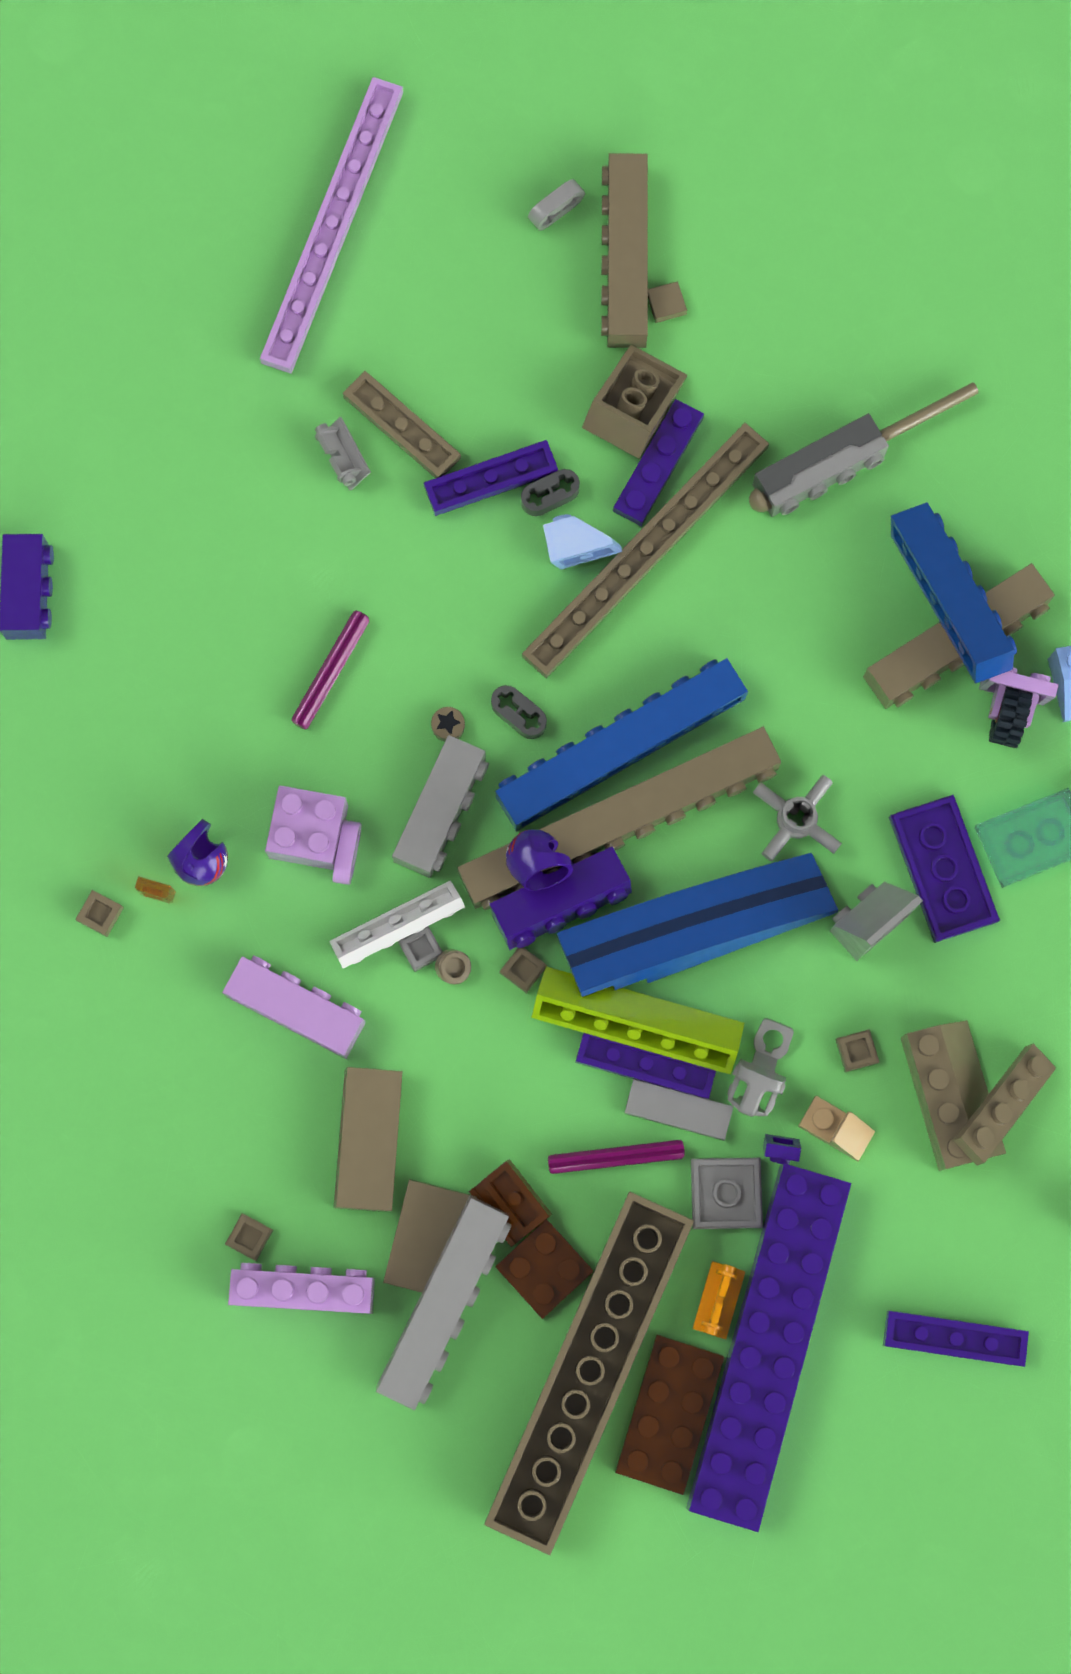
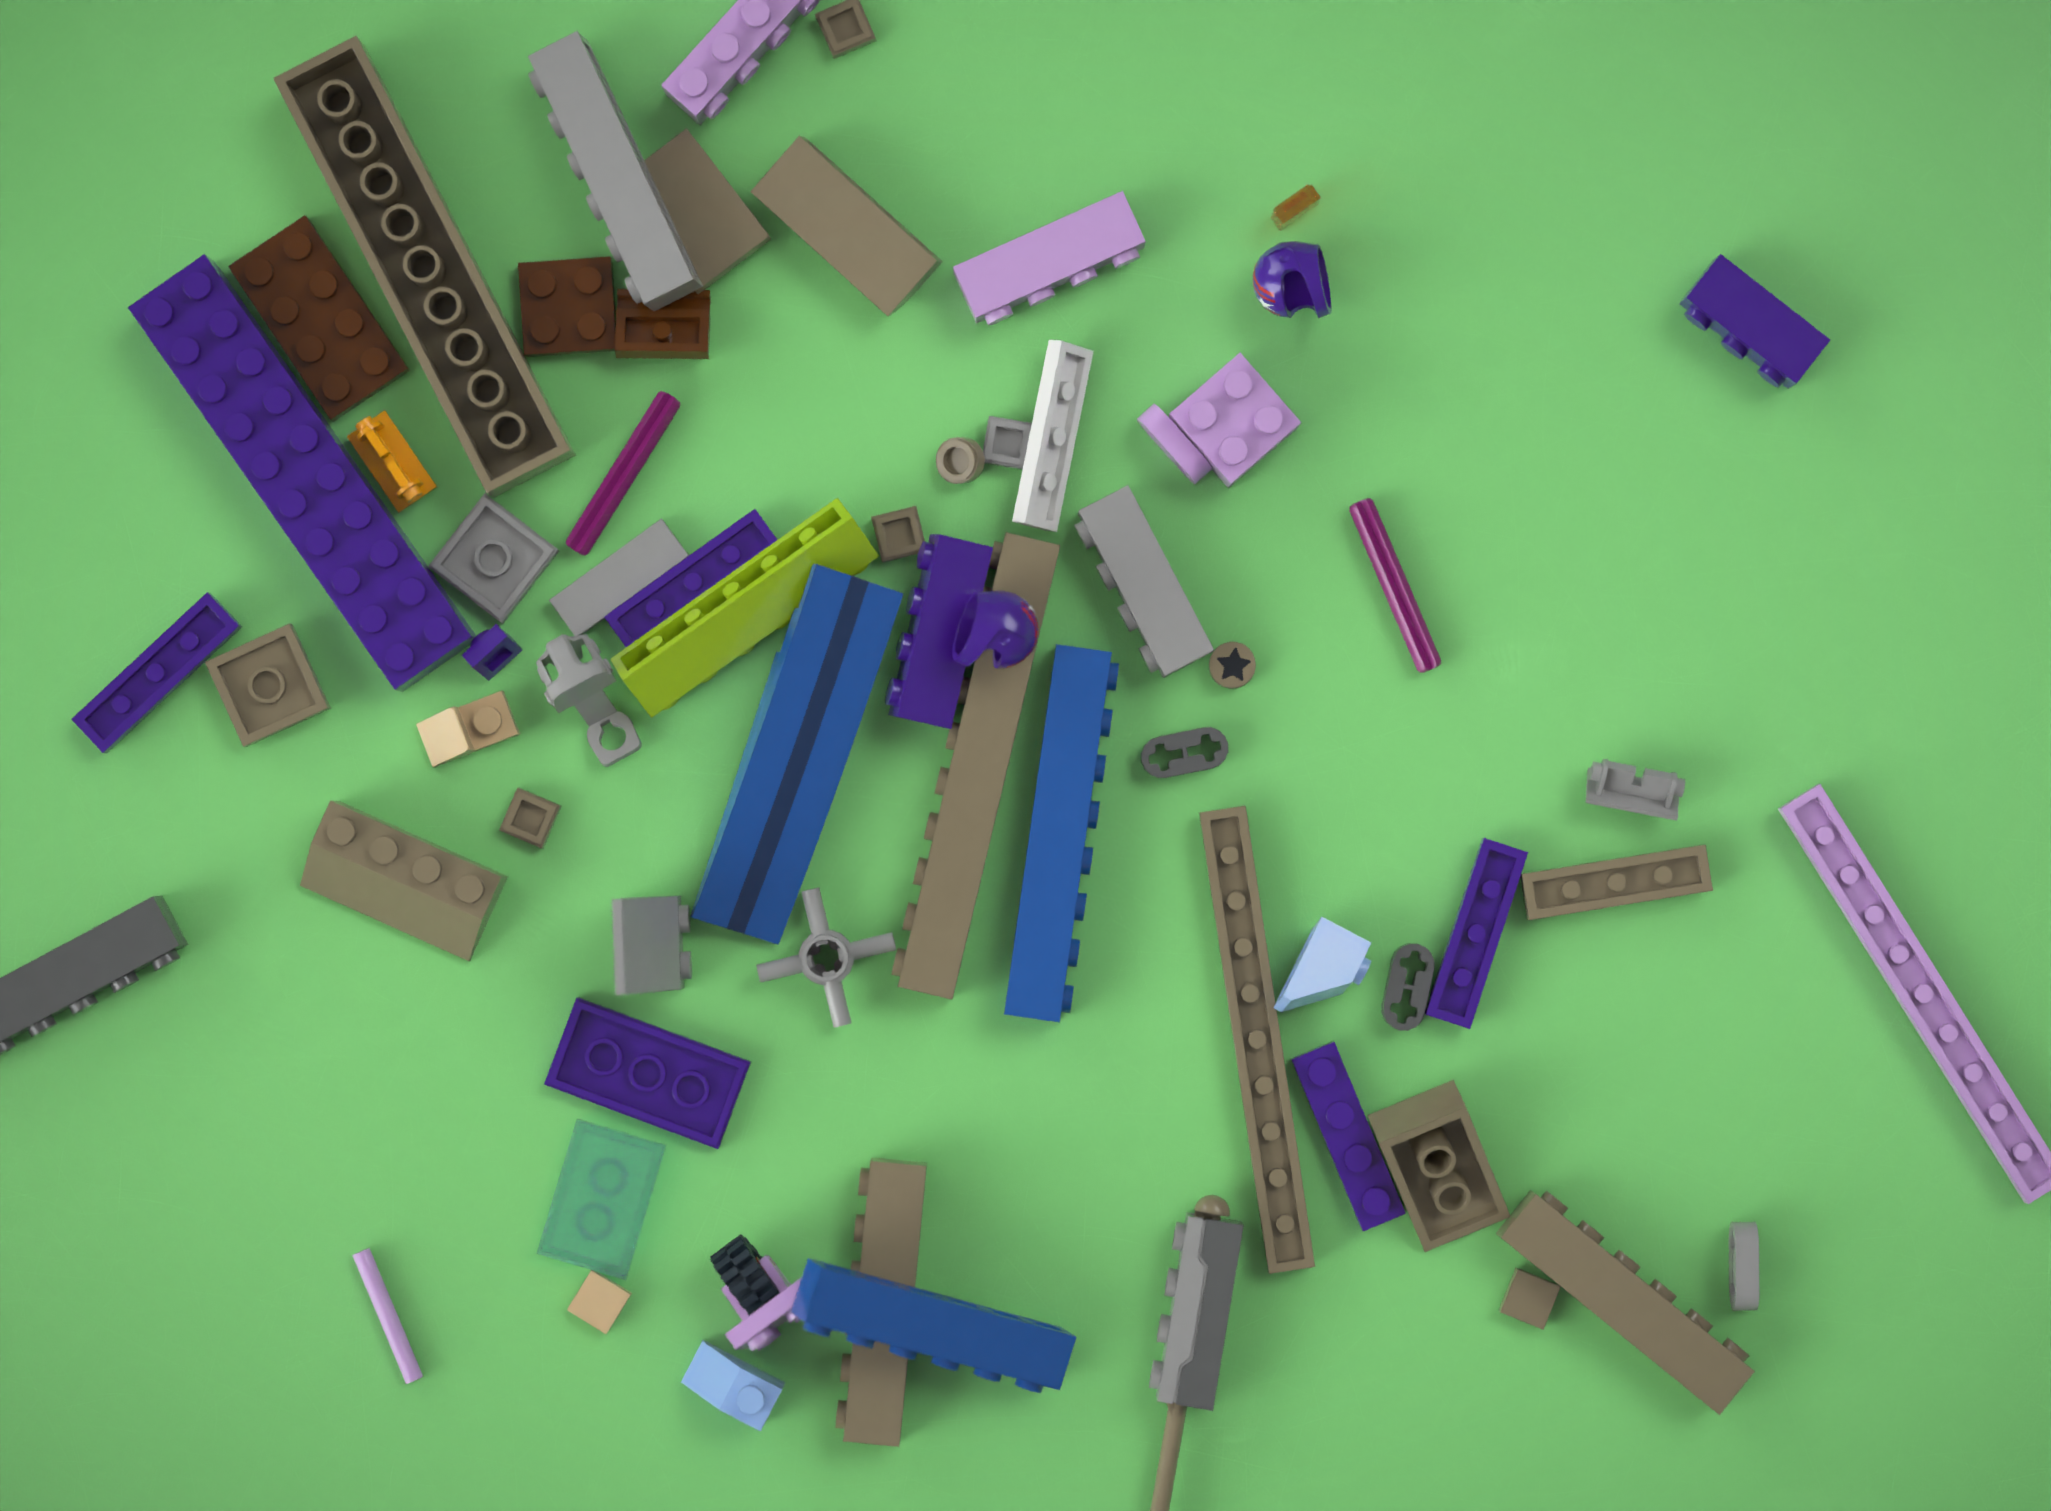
camera: 125 degrees right, 10 degrees up
dark tan plate [75,890,124,937] -> none
dark tan plate [953,1043,1056,1165] -> none
none -> dark tan plate [205,623,331,747]

